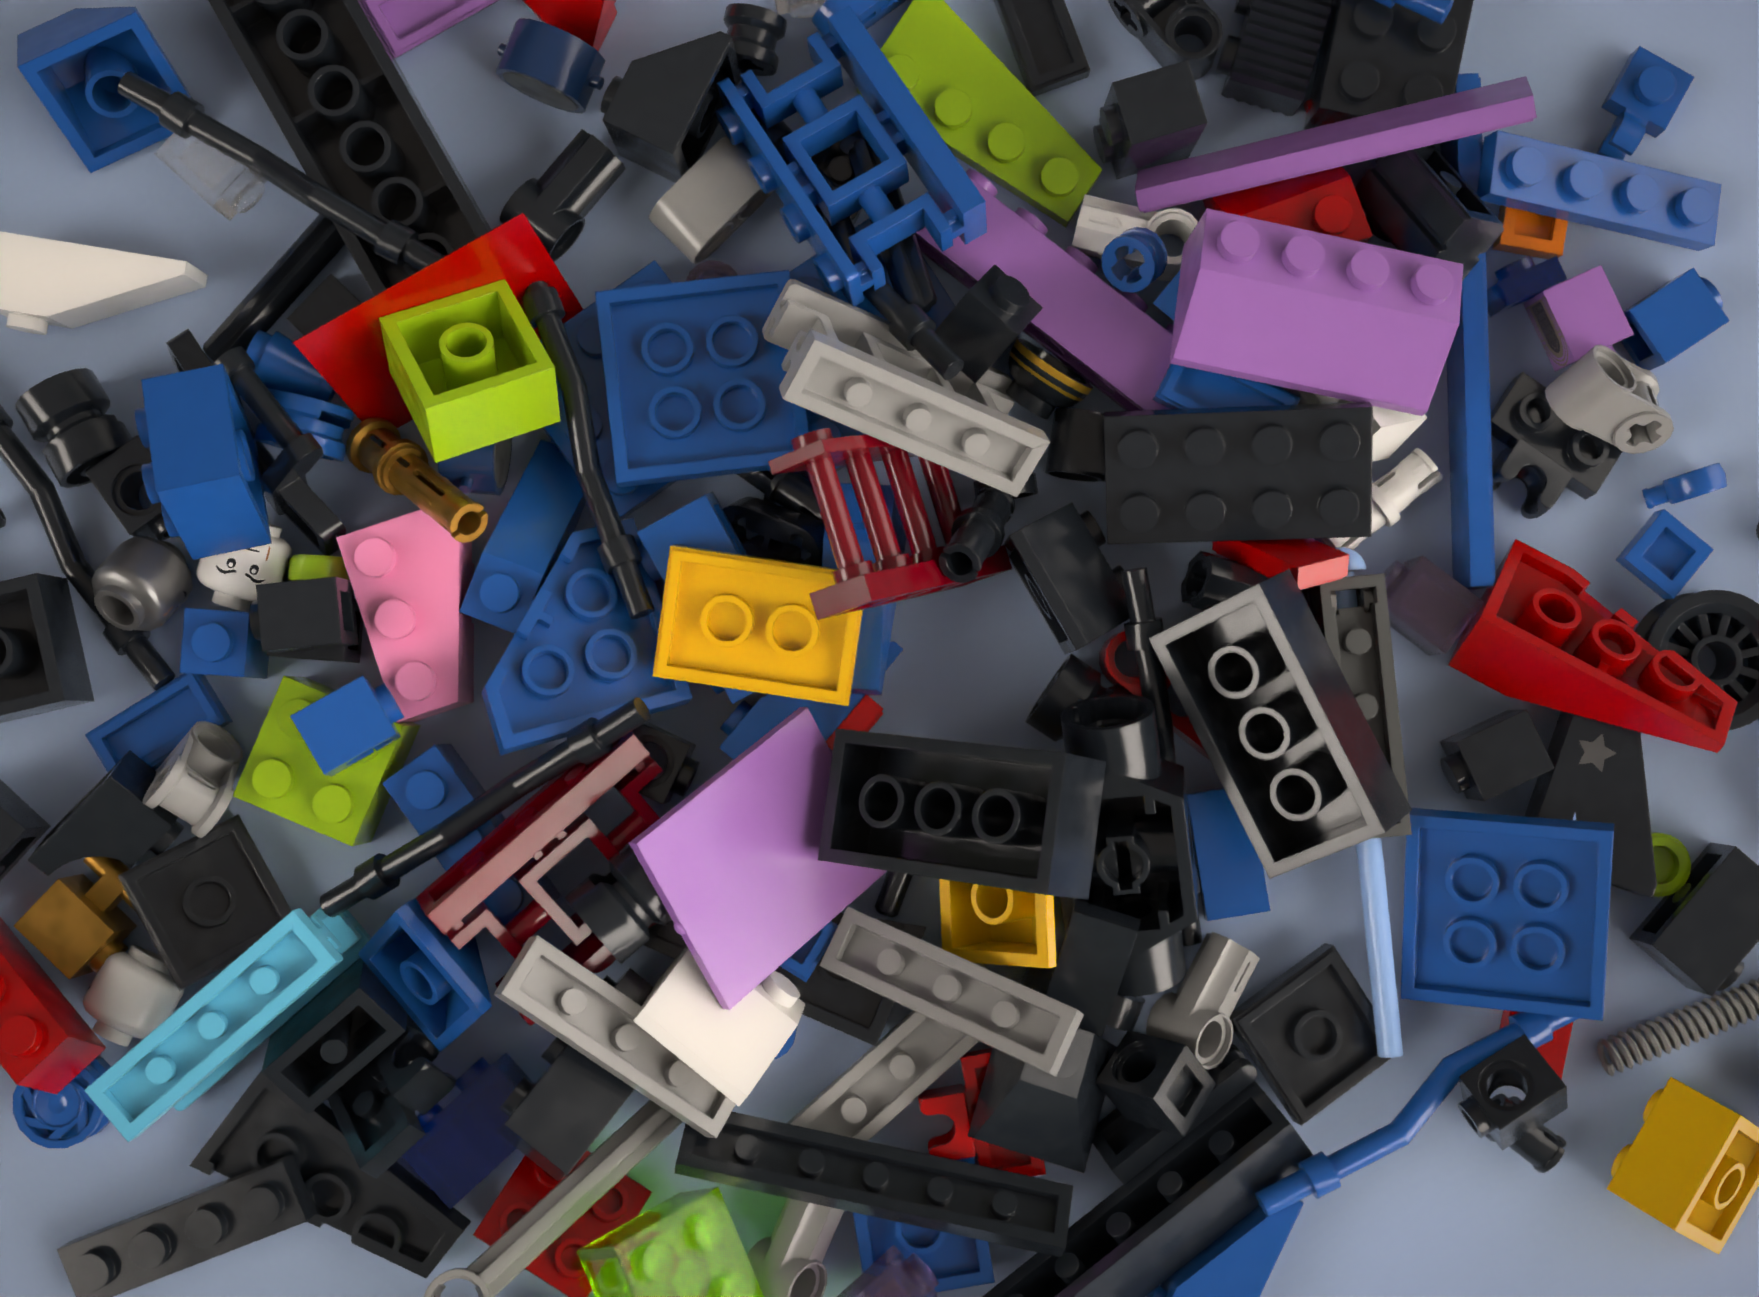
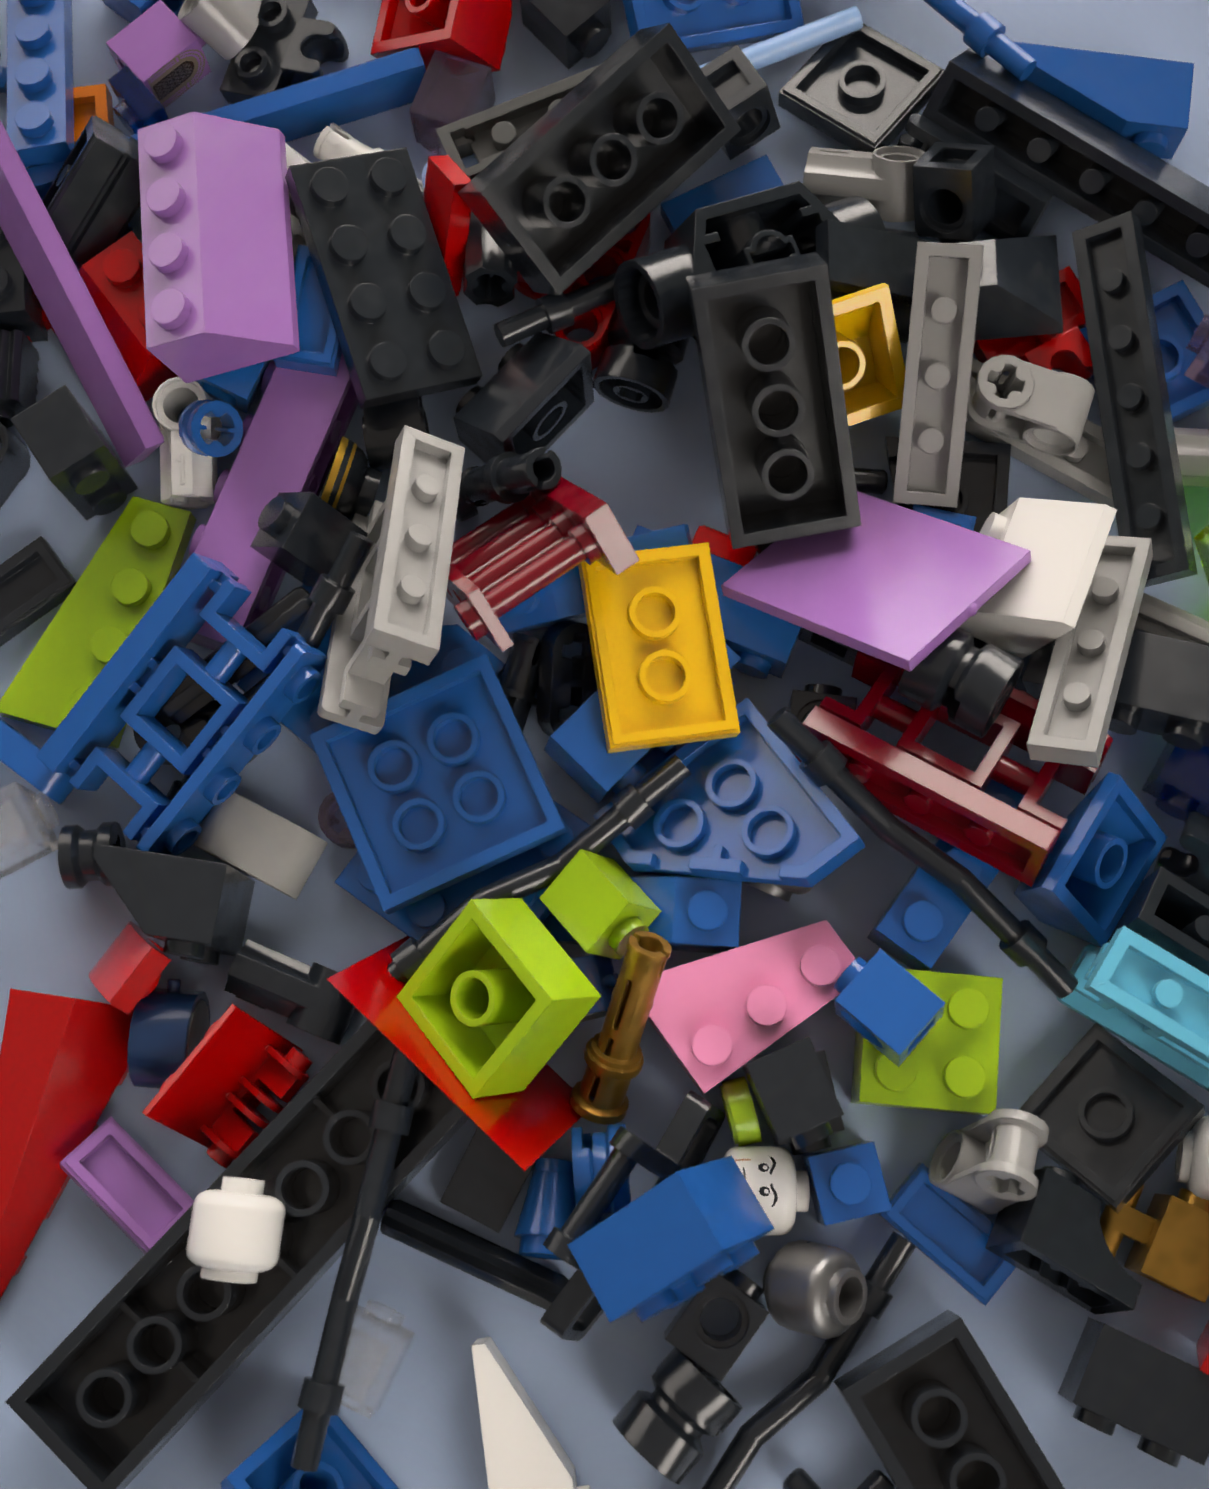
camera: 105 degrees left, 10 degrees down
none -> red slope [88,921,171,1015]
none -> red hinge [142,1004,313,1169]
none -> white head [186,1176,285,1284]
none -> lime brick [539,849,662,960]
none -> black brick [701,45,781,161]
none -> light grey piece [967,355,1095,456]

